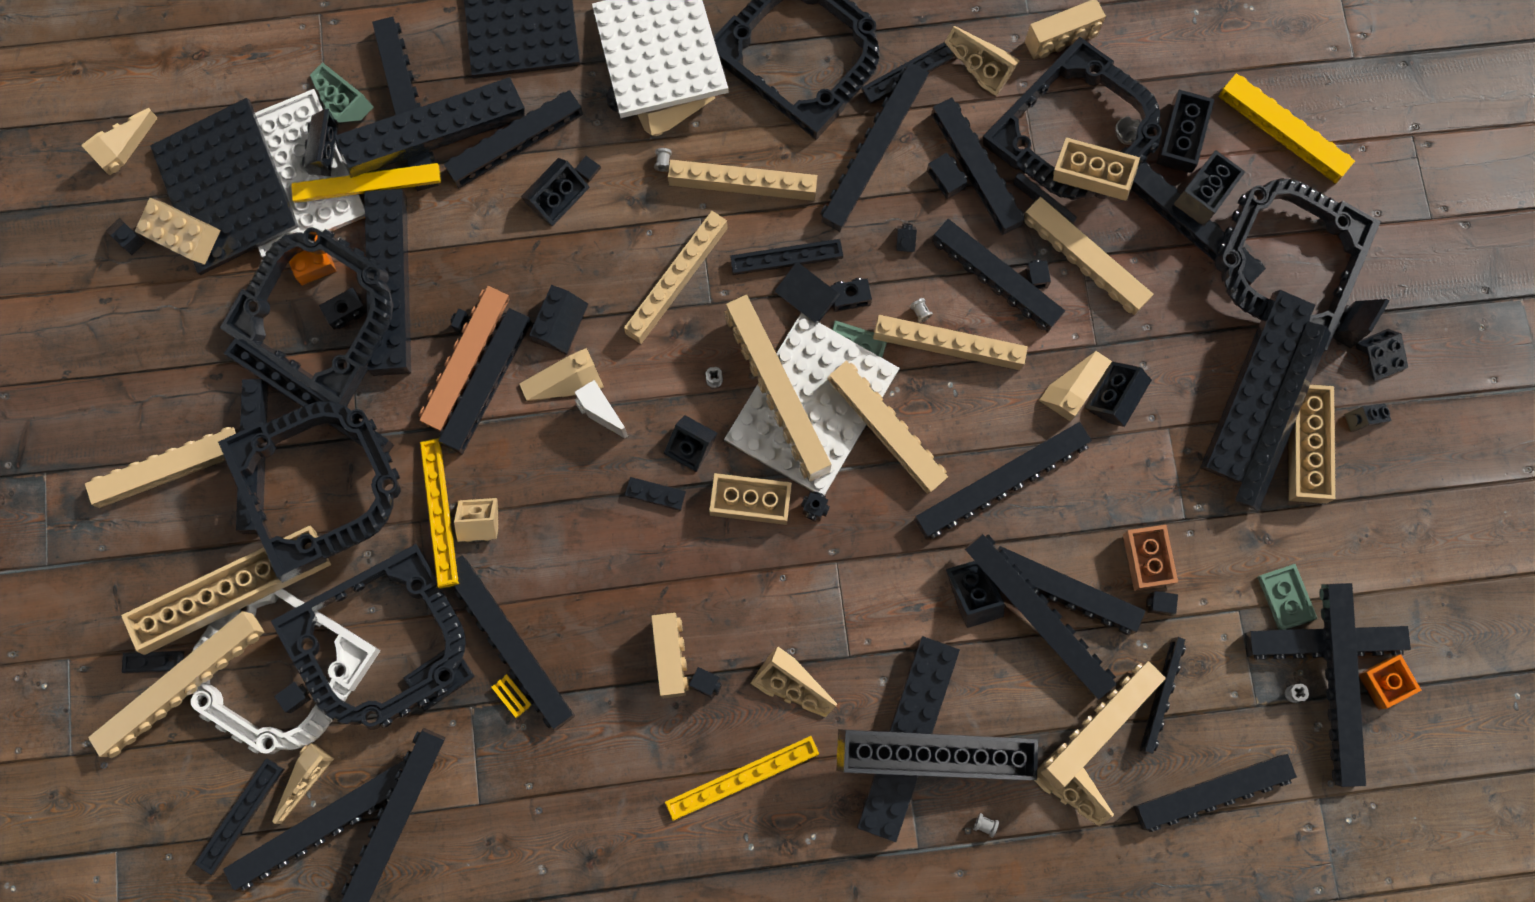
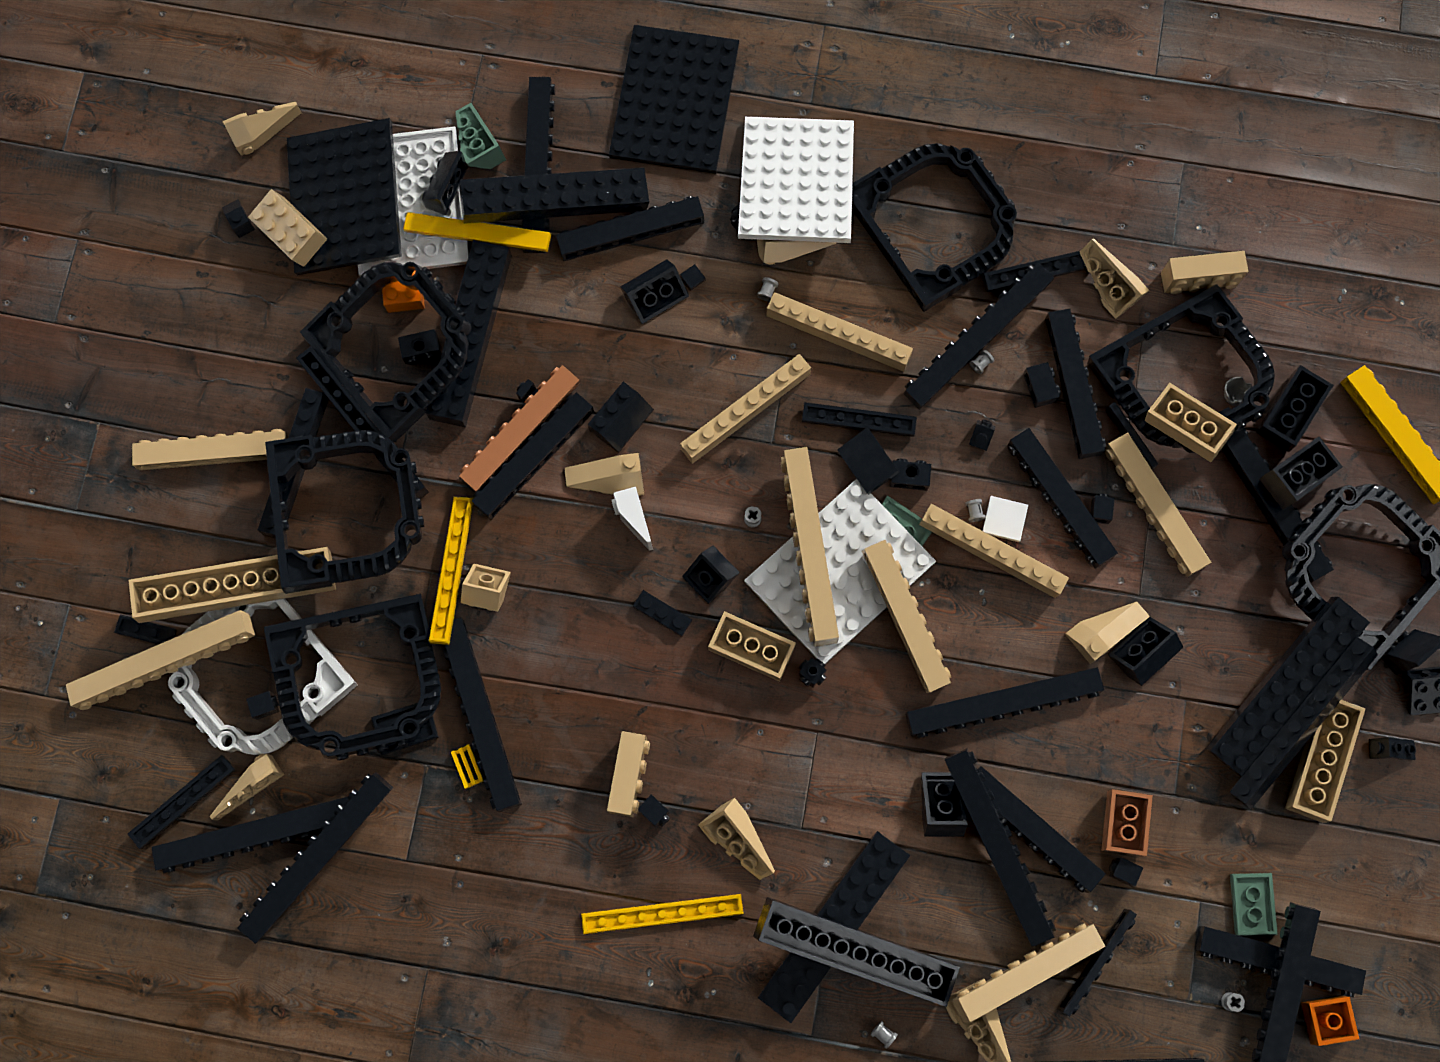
camera: 20 degrees right, 0 degrees up
none -> light grey bush [969,349,995,374]
none -> white tile [982,496,1028,542]

